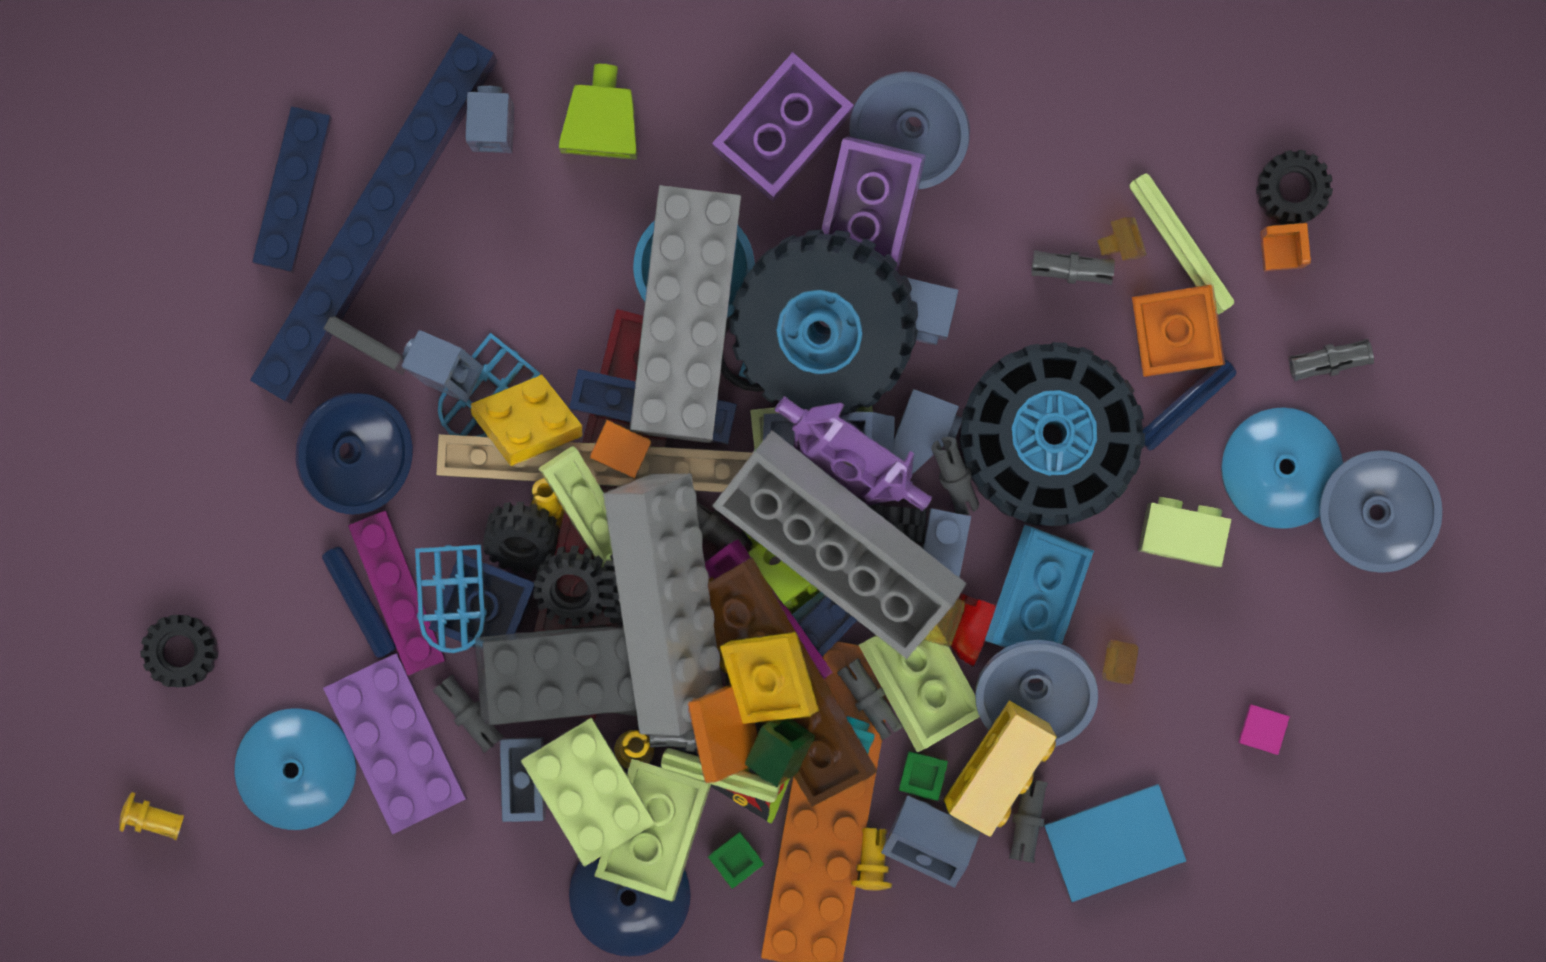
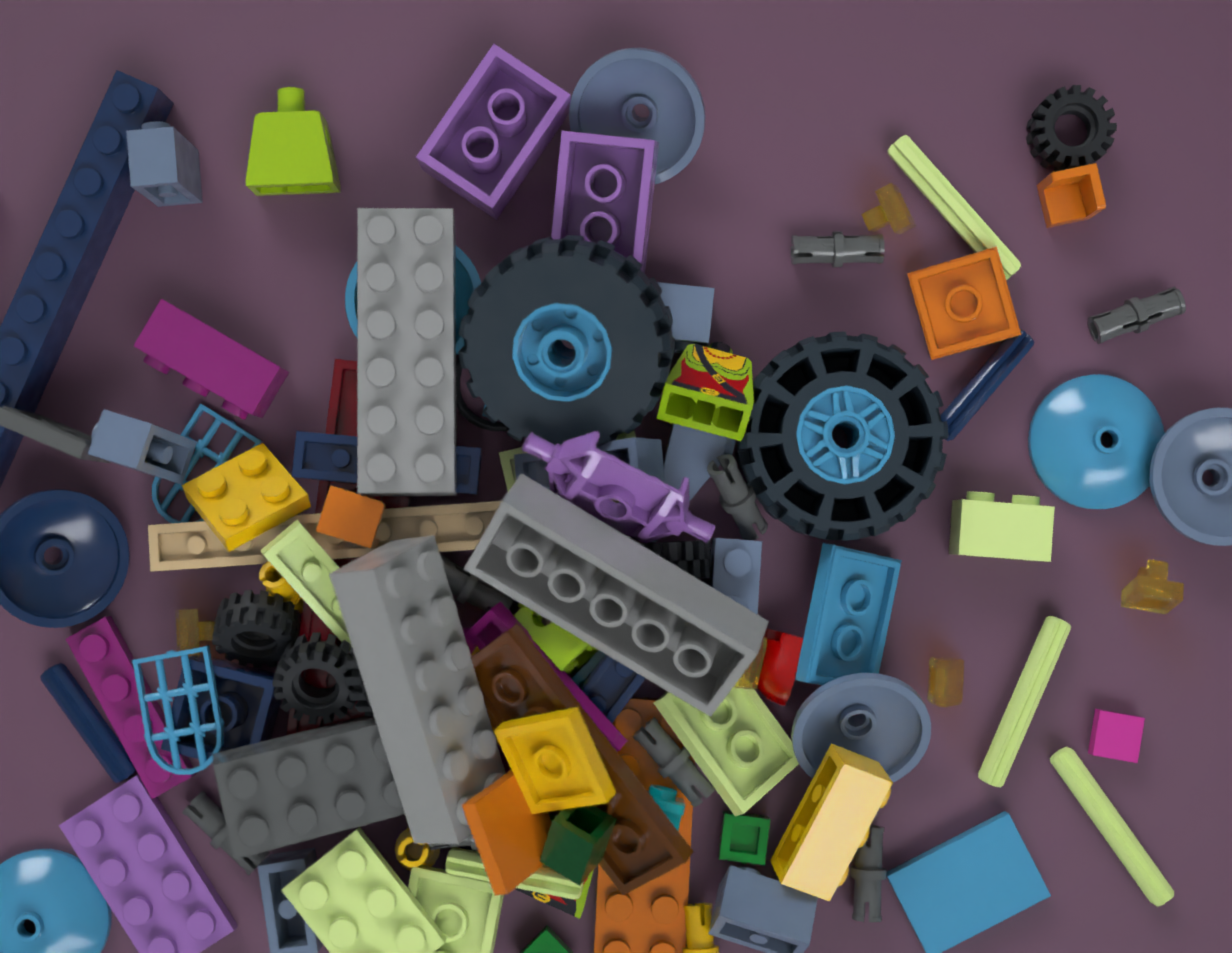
camera: 10 degrees left, 0 degrees up
none -> magenta brick [133,299,289,420]
none -> clear yellow tile [175,608,215,656]
none -> lime torso [656,342,754,441]
none -> yellowish green axle [978,616,1071,788]
none -> yellowish green axle [1050,746,1174,907]
none -> clear yellow tile [1121,559,1184,614]

